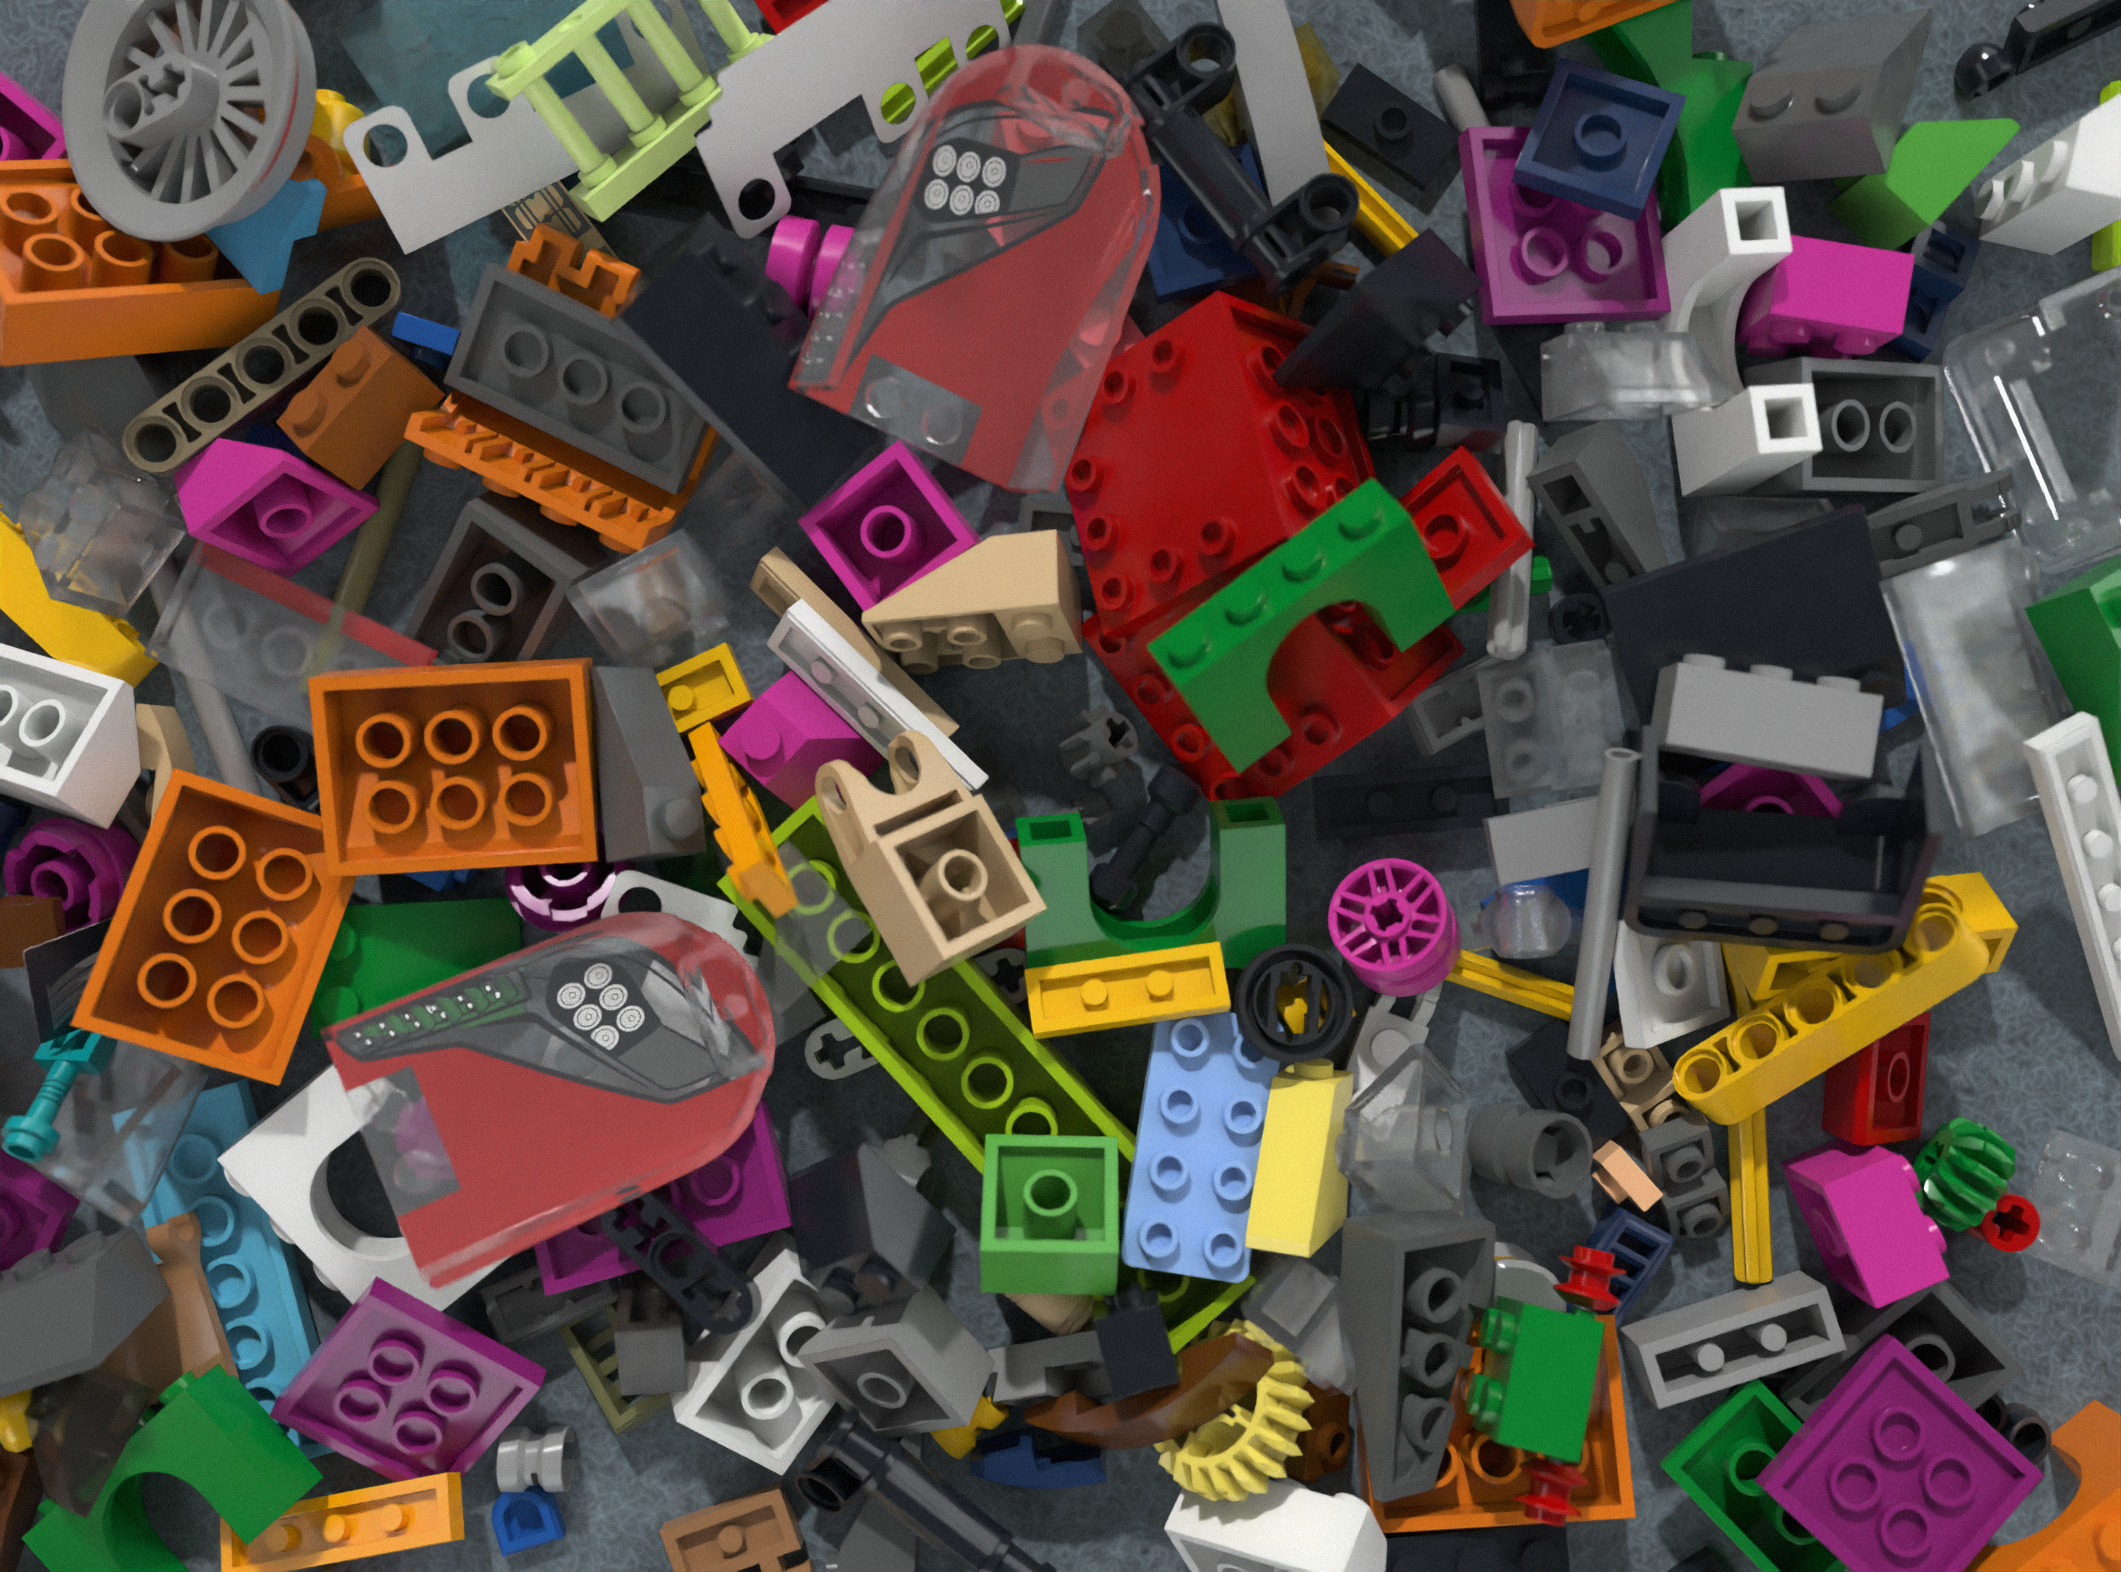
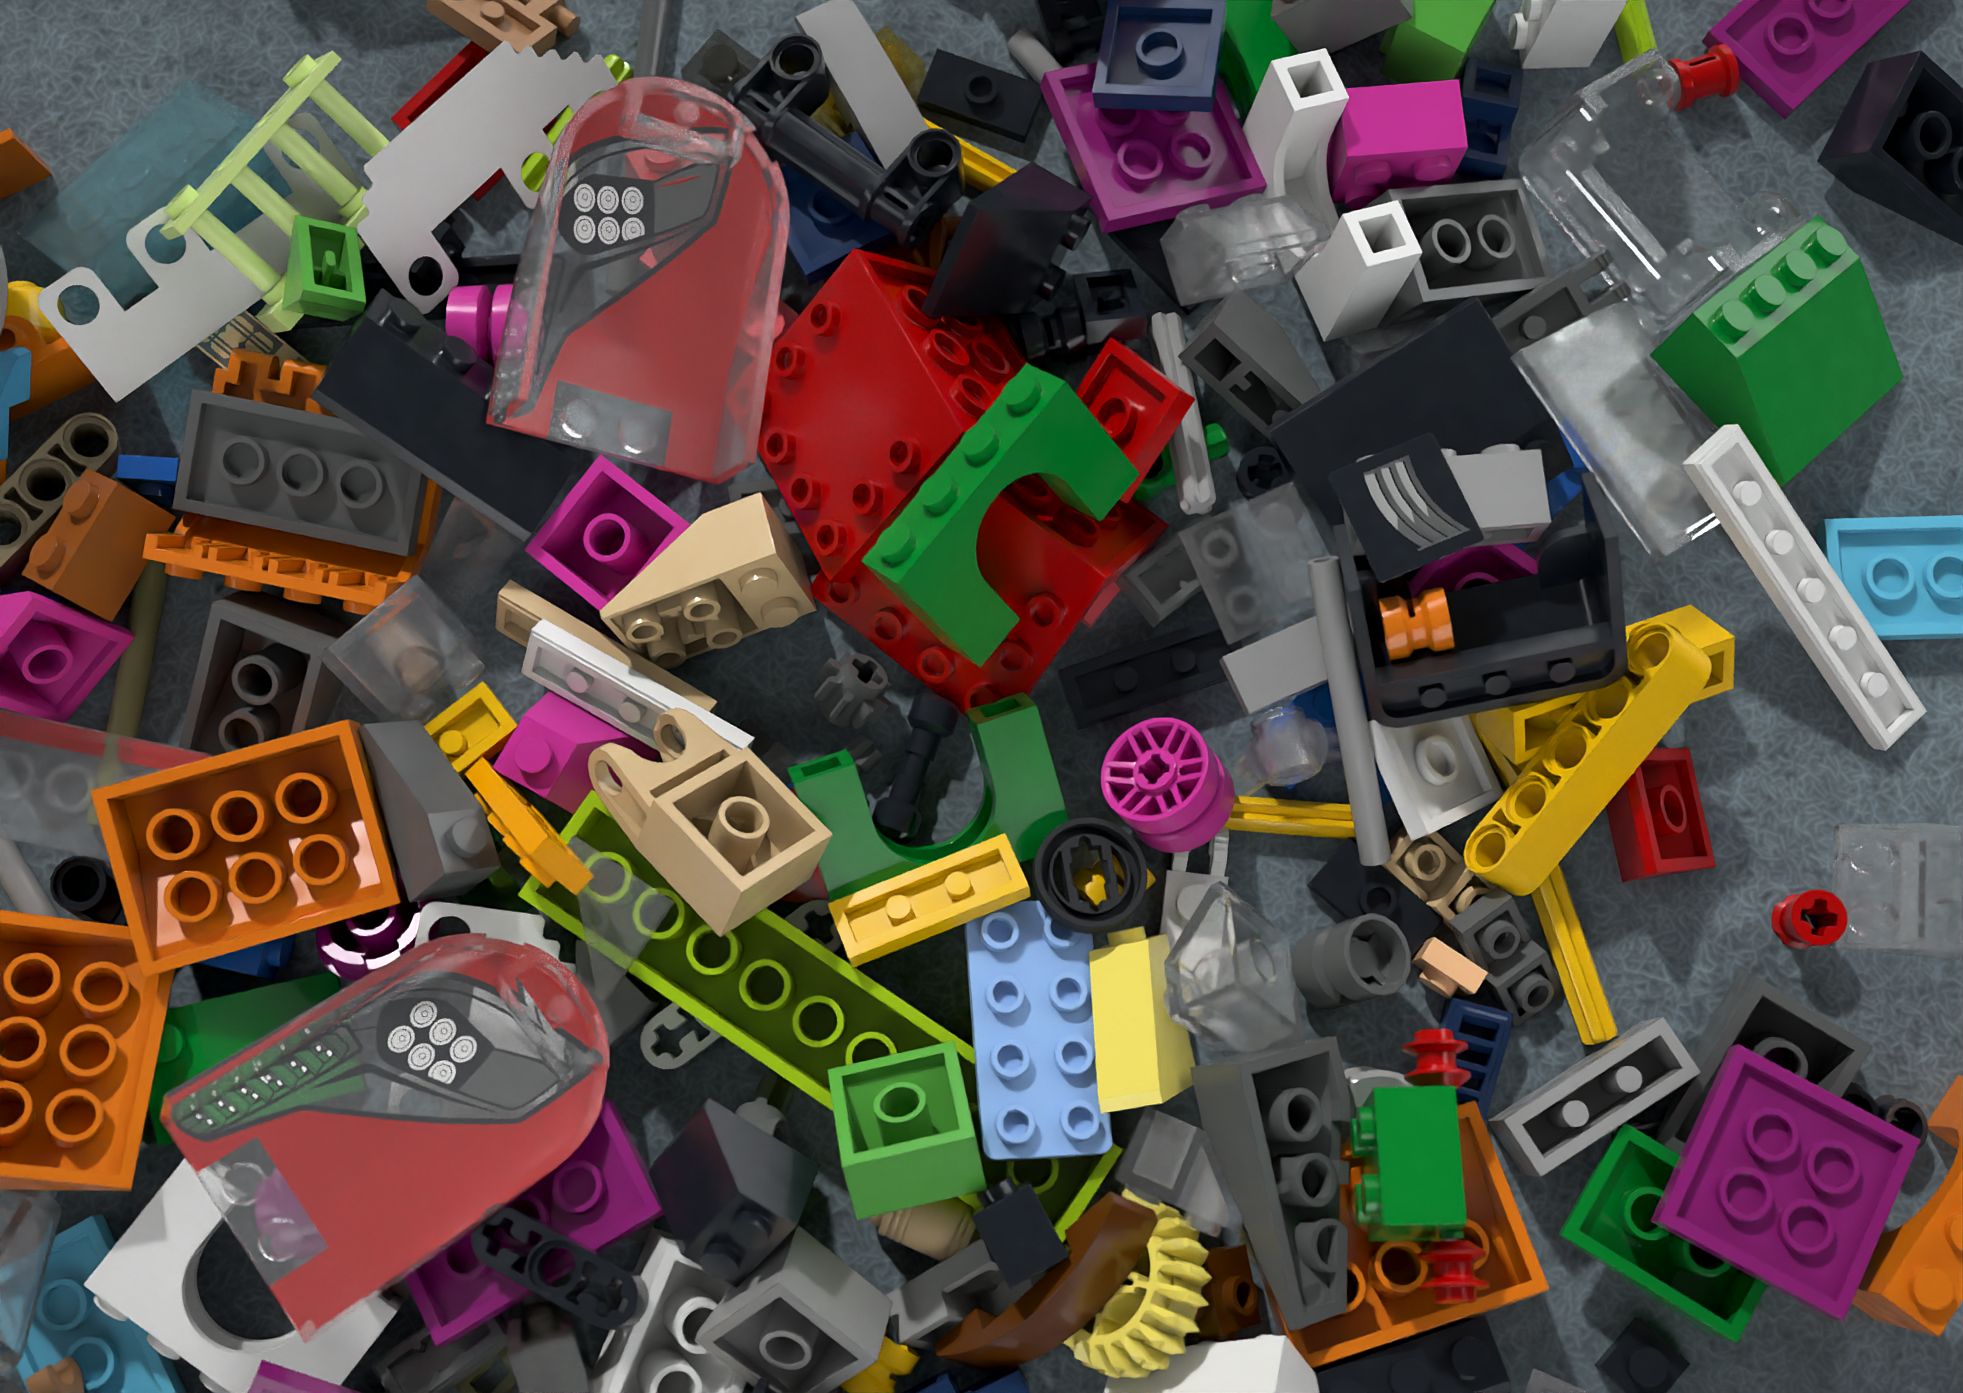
camera: 10 degrees left, 10 degrees down
dark pink brick [1780,1137,1950,1309] -> none
green gear [1912,1116,2016,1233] -> none
none -> bright green slope [282,215,366,321]
none -> black sticker [1329,433,1484,582]
none -> orange wheel [1378,587,1454,660]

